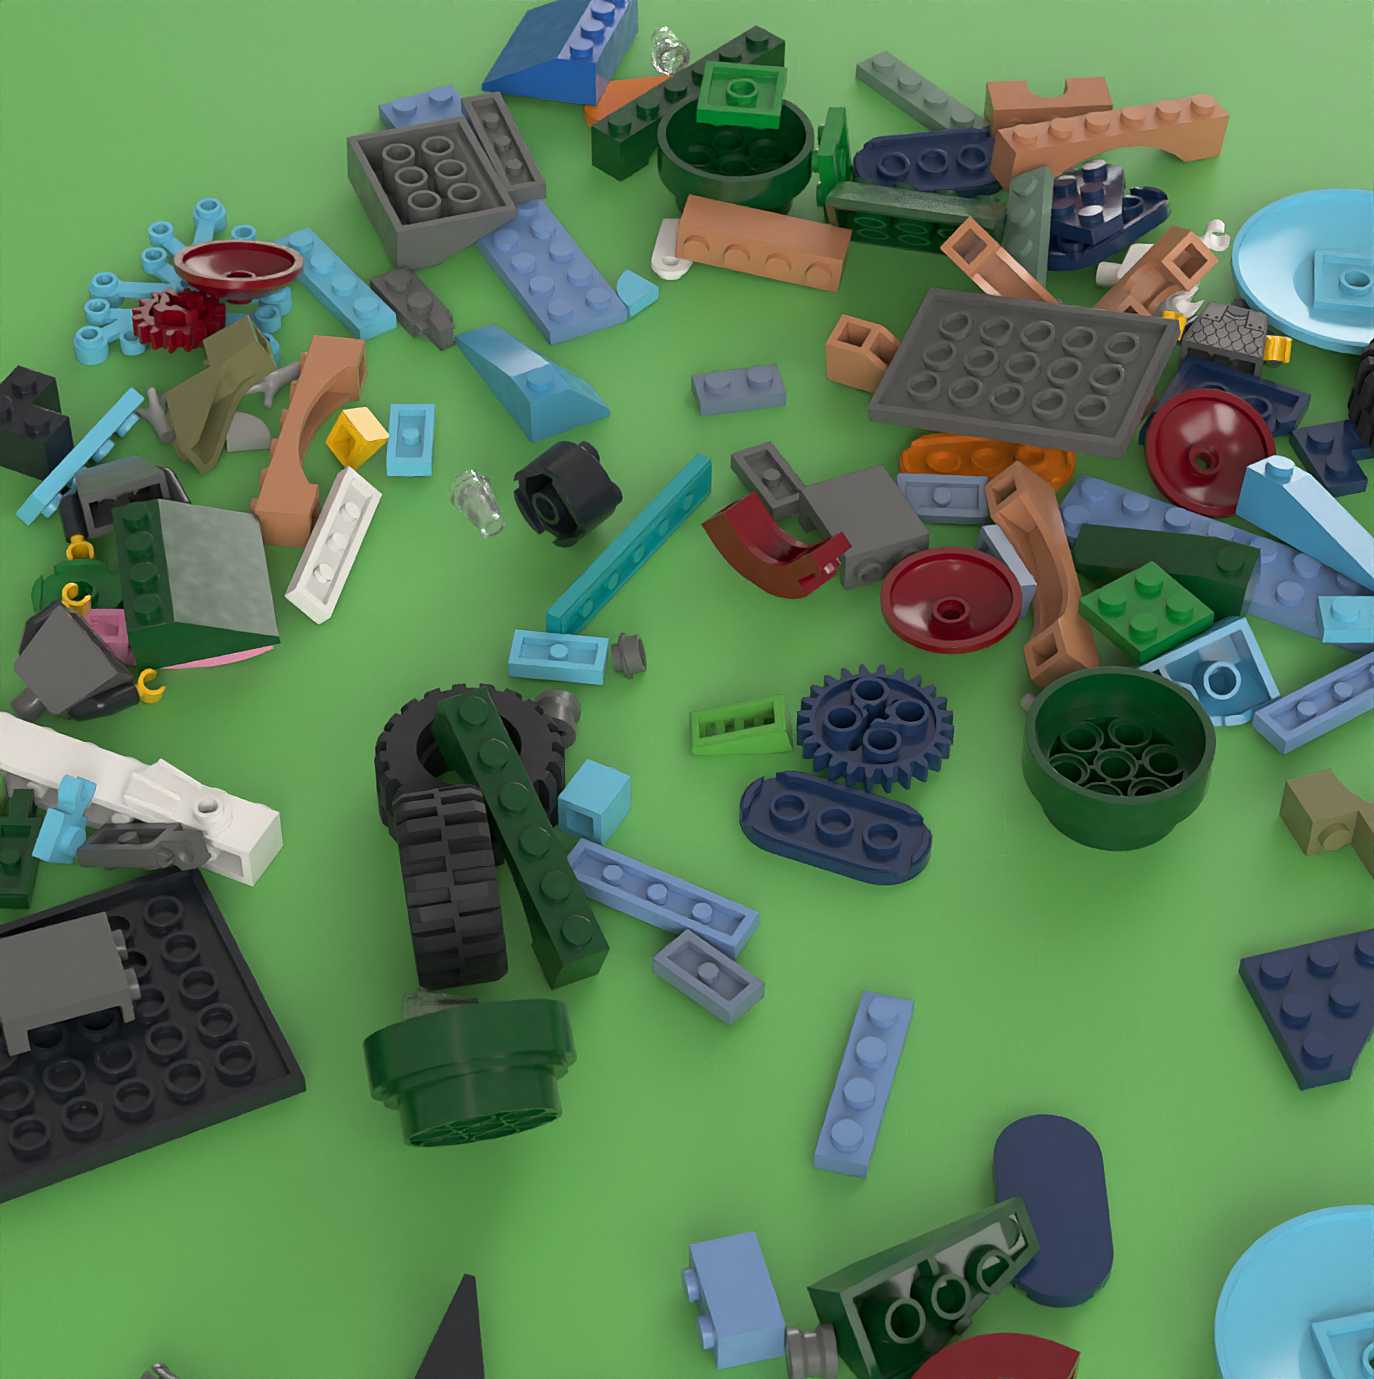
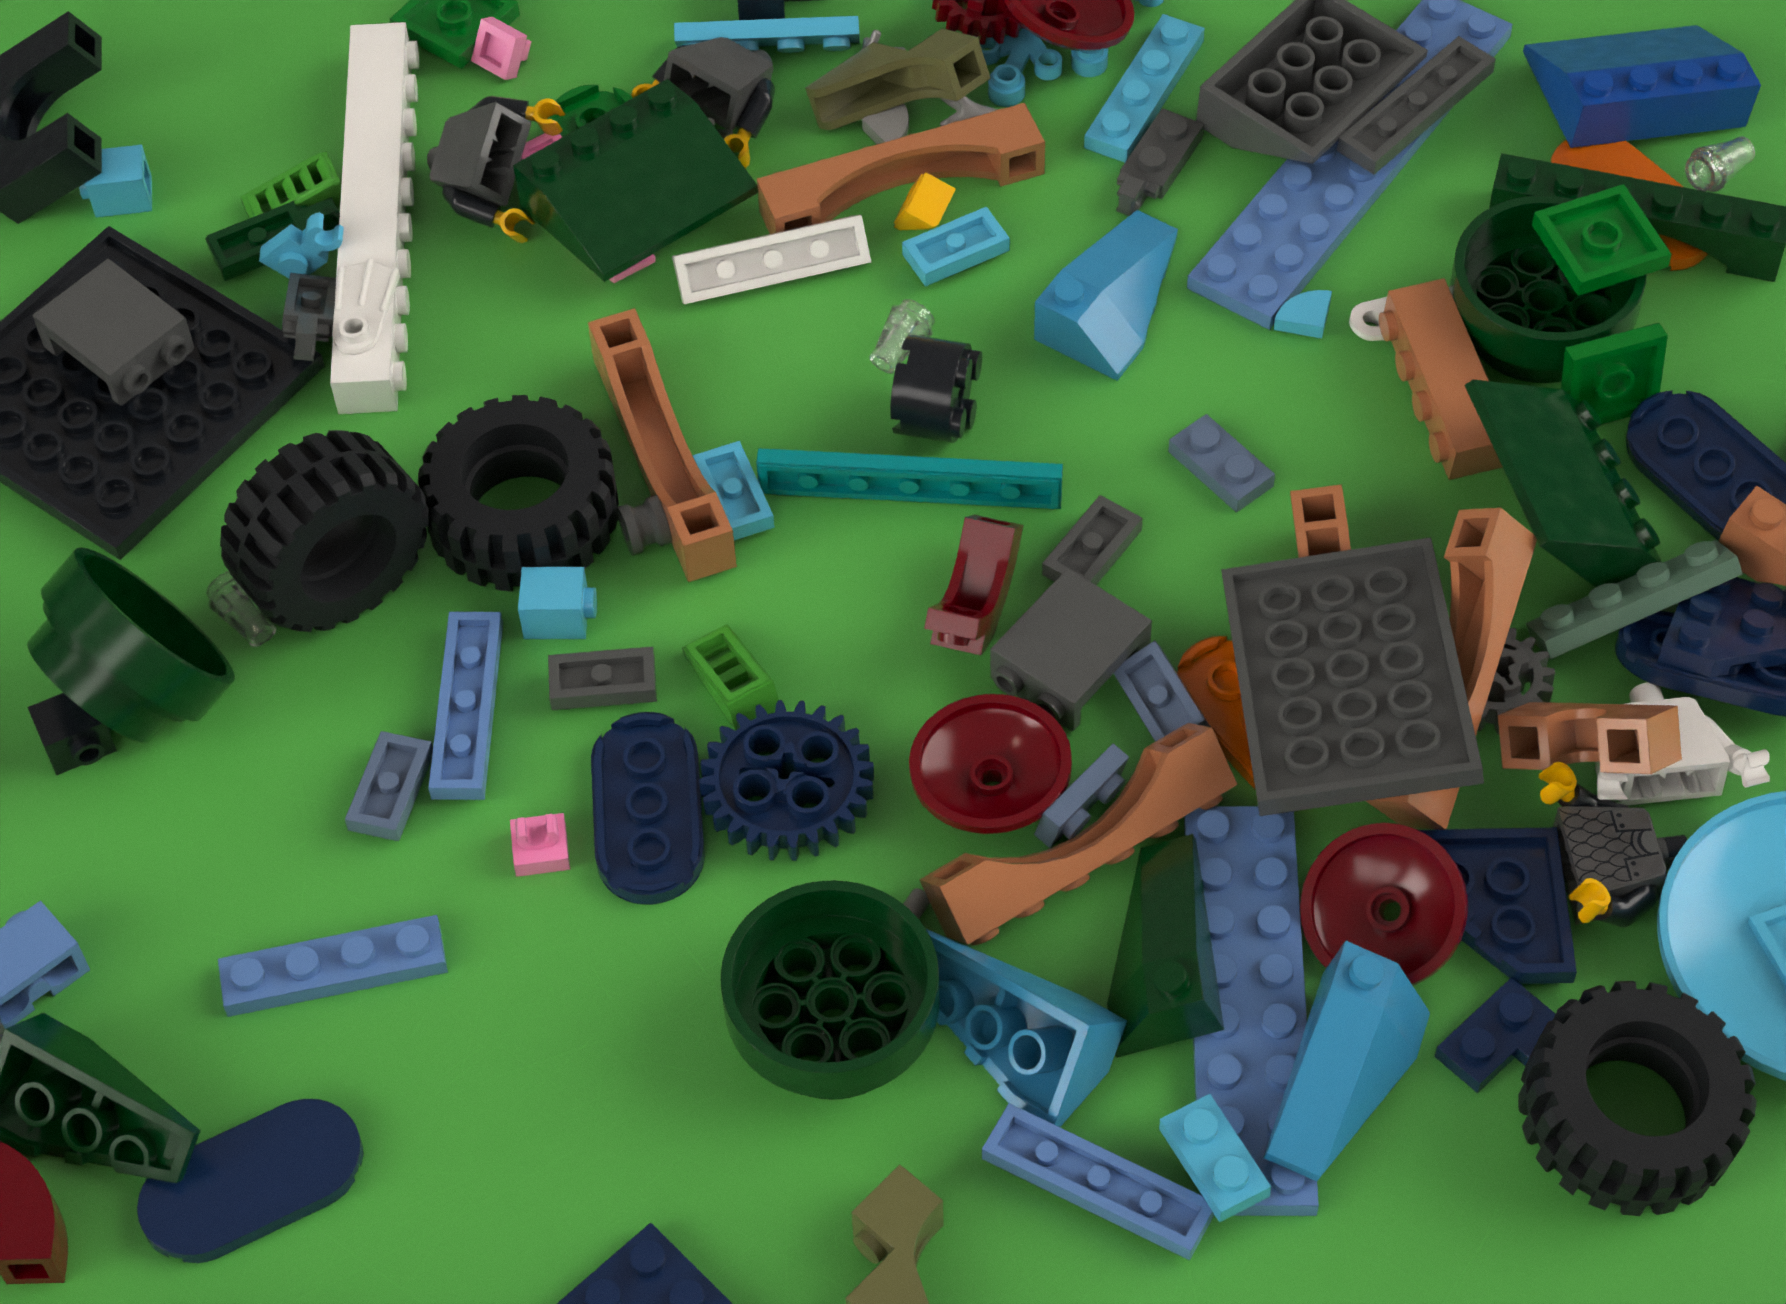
camera: 65 degrees right, 10 degrees up
dark green arch [431,686,610,990] -> none
dark grey plate [611,633,647,679] -> none
green plate [1078,561,1214,666] -> none
none -> black brick [28,693,117,775]
none -> bright pink tile [510,813,570,877]
none -> dark grey plate [548,646,657,710]
none -> nougat arch [588,308,737,582]

